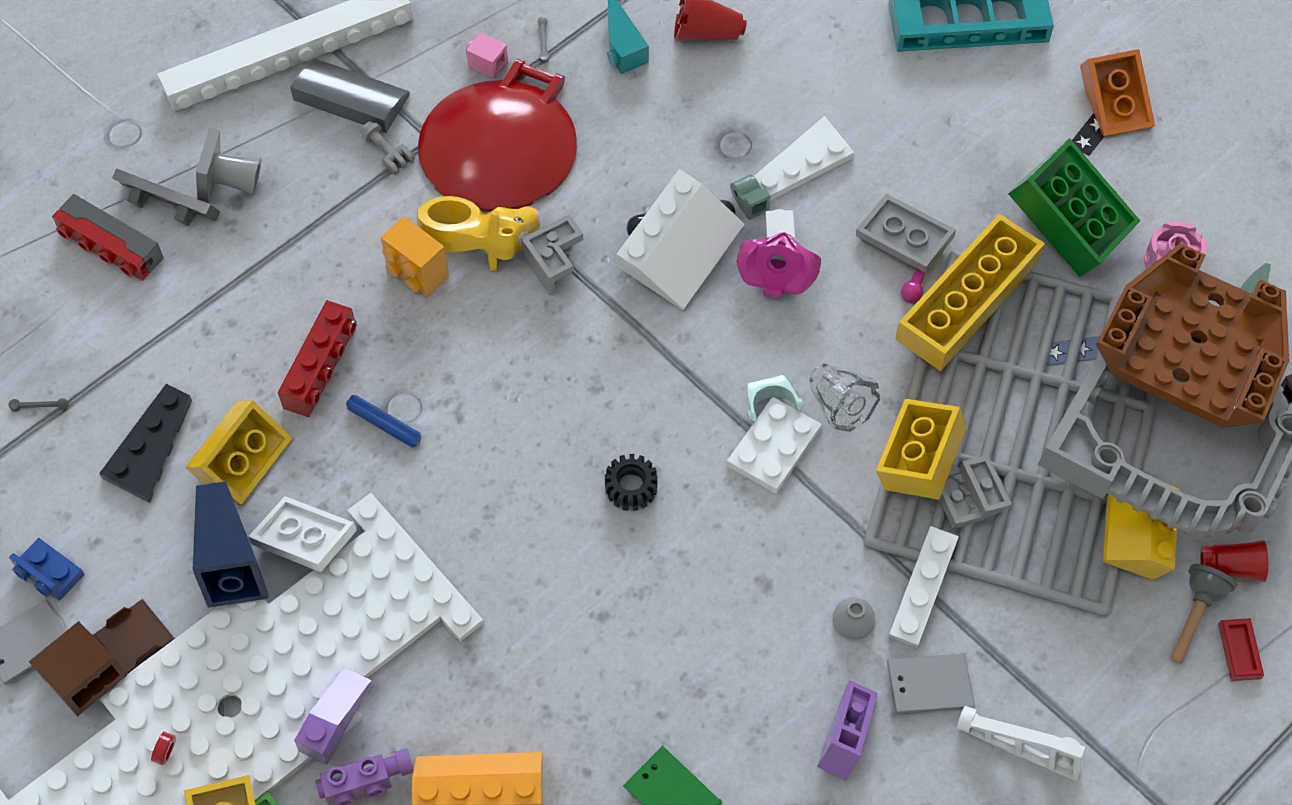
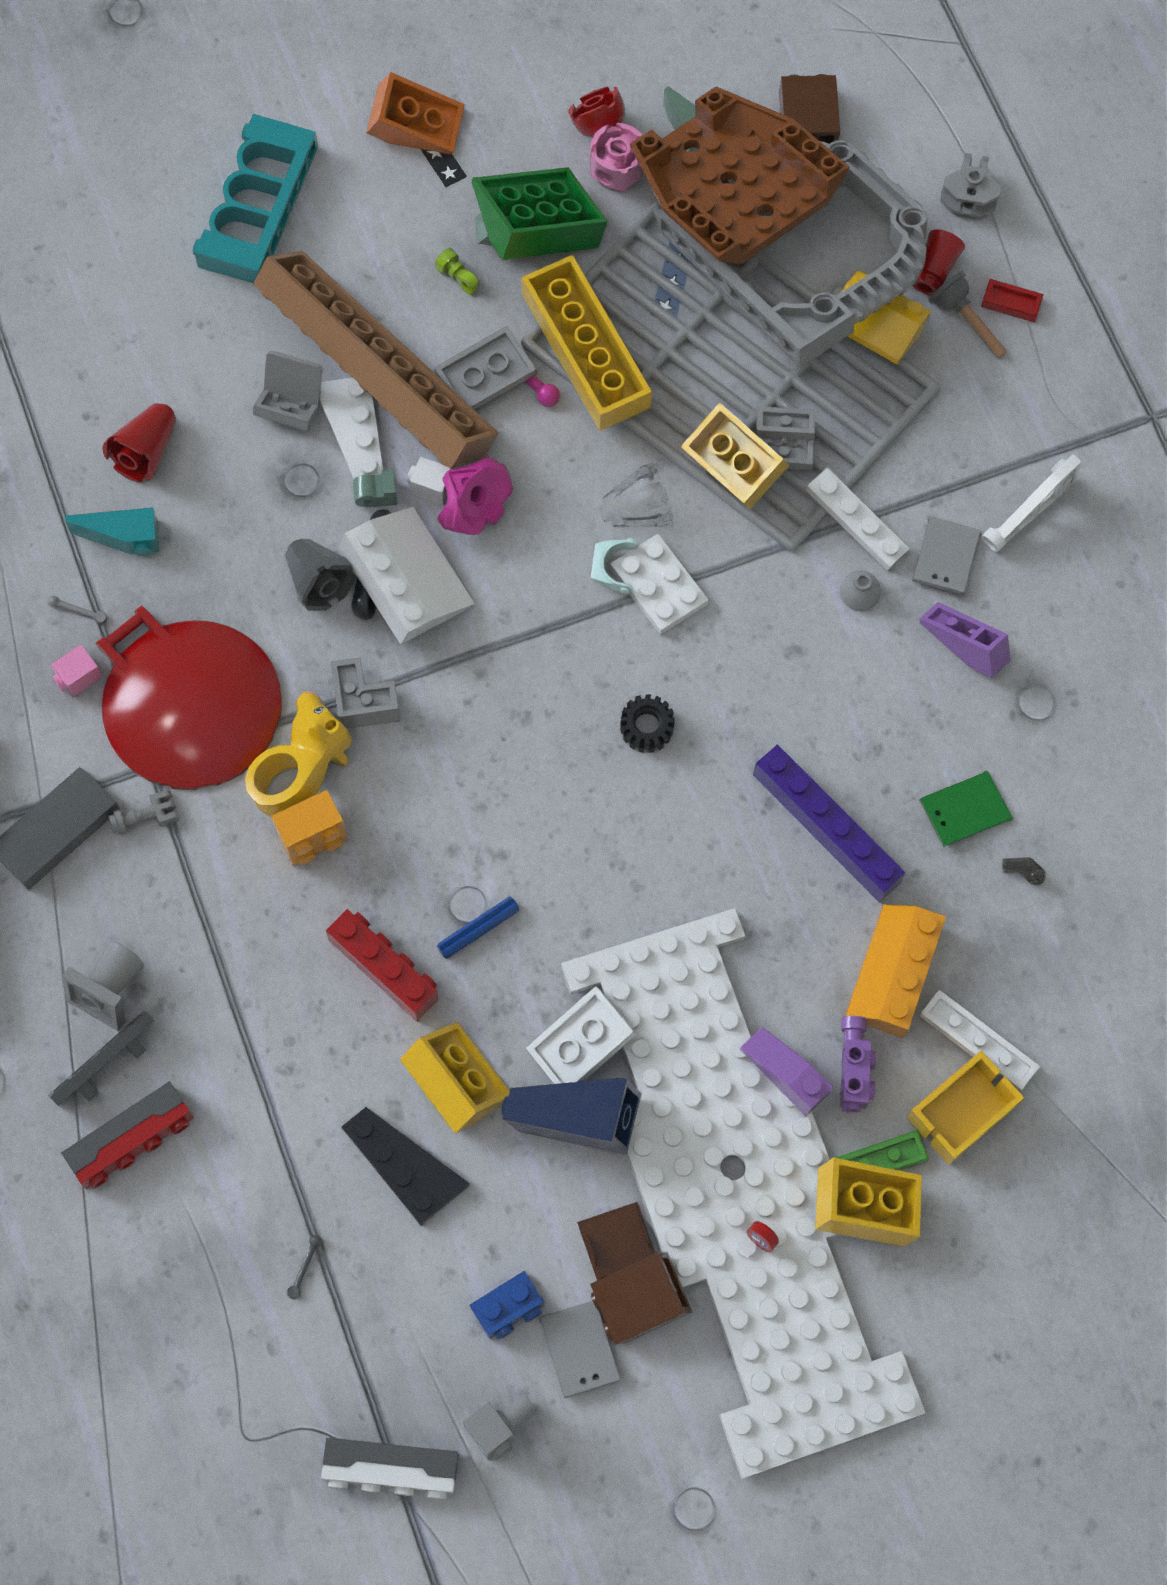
camera: 70 degrees left, 10 degrees up
none -> medium nougat brick [253,250,499,469]
none -> light grey bracket [253,351,323,431]
none -> dark grey cone [285,539,356,611]
none -> lime piece [435,248,479,295]
none -> red cylinder [568,87,625,138]
none -> dark purple brick [753,744,905,903]

